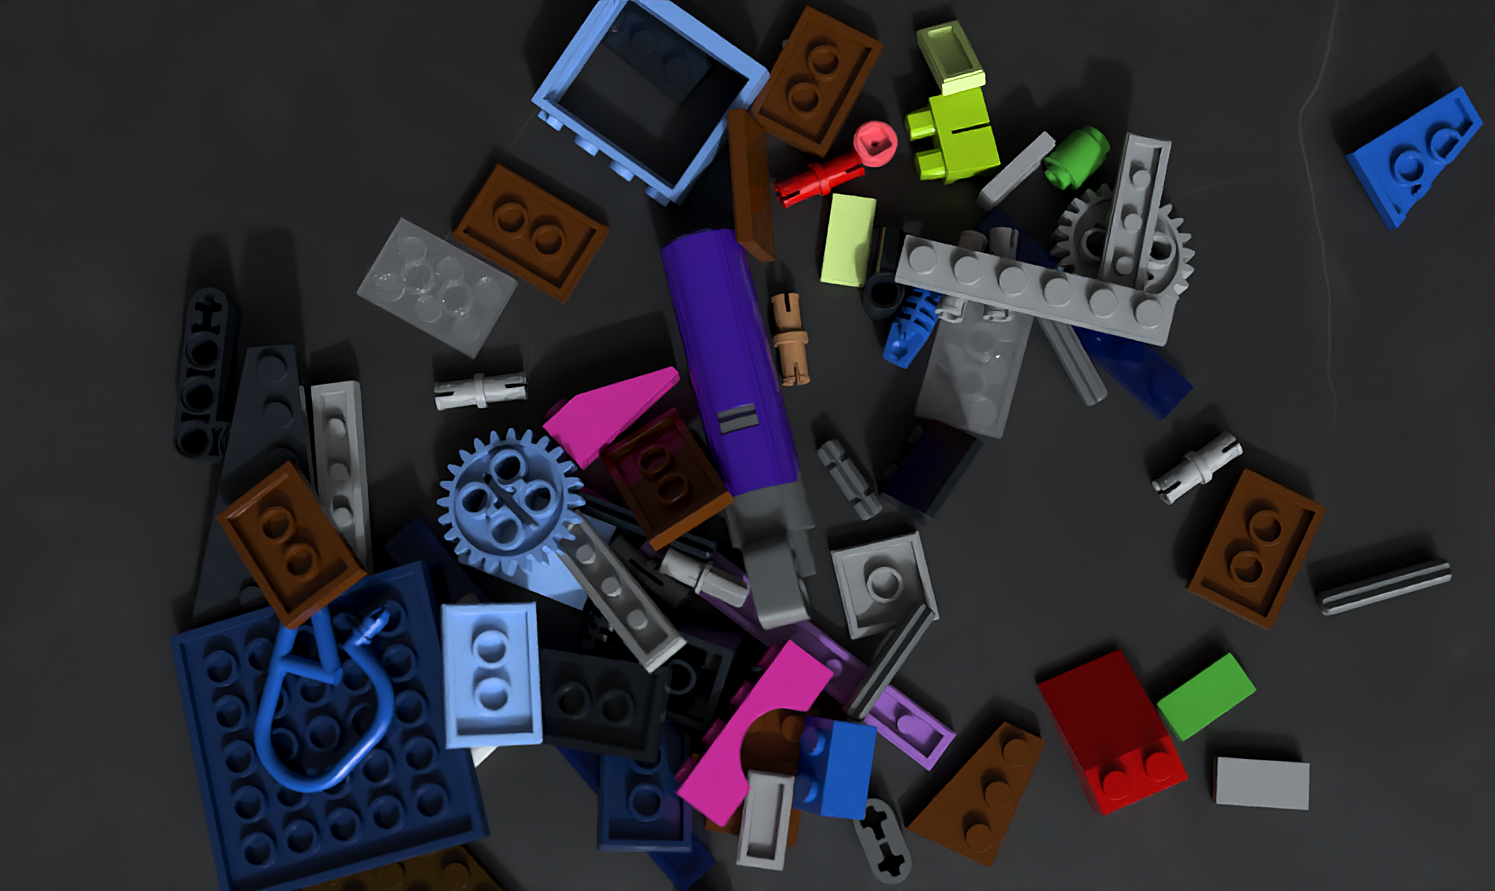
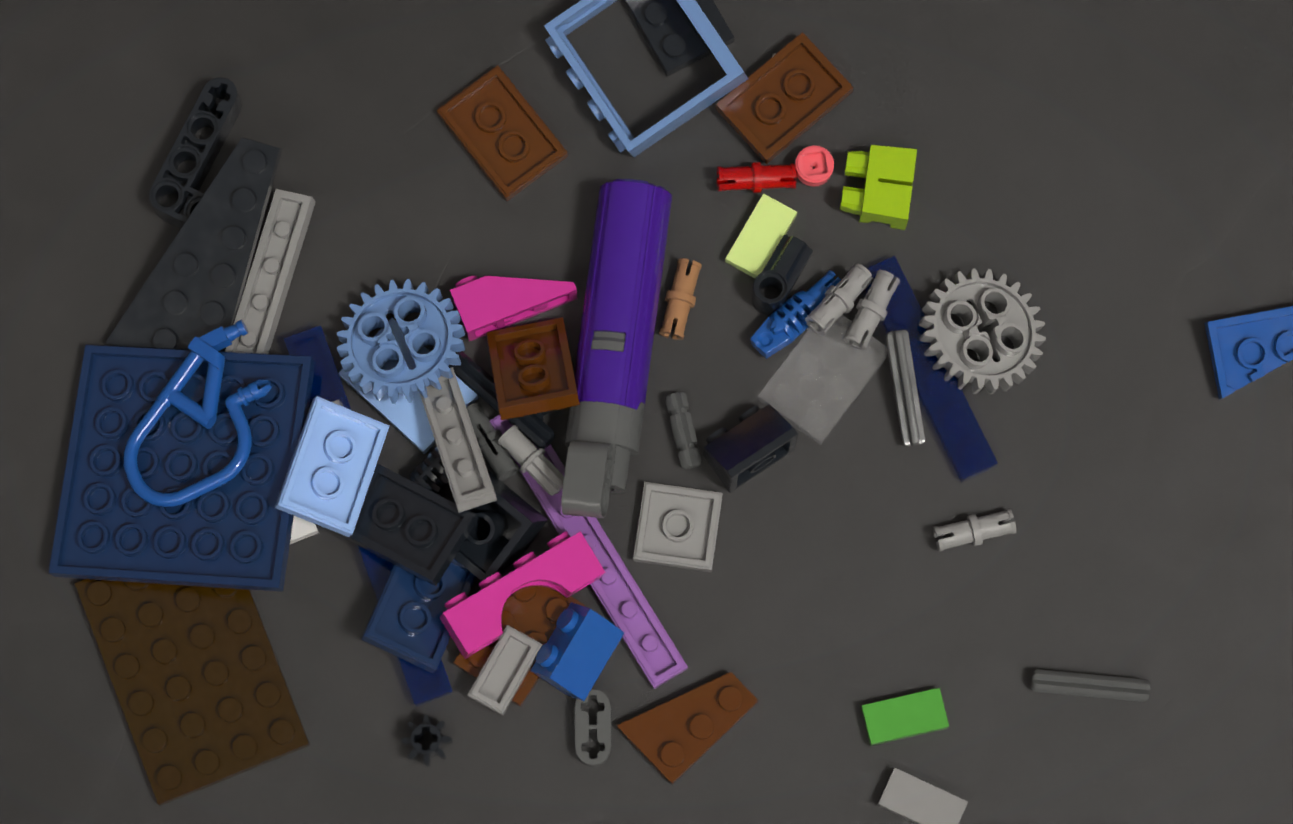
camera: 20 degrees right, 5 degrees down
reddish brown plate [215,460,368,630] -> none
clear plate [356,217,518,359] -> none
light grey pin [434,371,528,410] -> none
reddish brown tile [727,108,776,262] -> none
dark grey axle [842,601,935,723] -> none
light grey plate [895,235,1177,347] -> none
yellowish green tile [916,20,986,96] -> none
light grey tile [976,131,1056,212] -> none
red slope [1036,649,1189,816] -> none
bright green brick [1045,125,1110,191] -> none
light grey tile [1096,132,1172,291] -> none
reddish brown plate [1184,468,1327,630] -> none

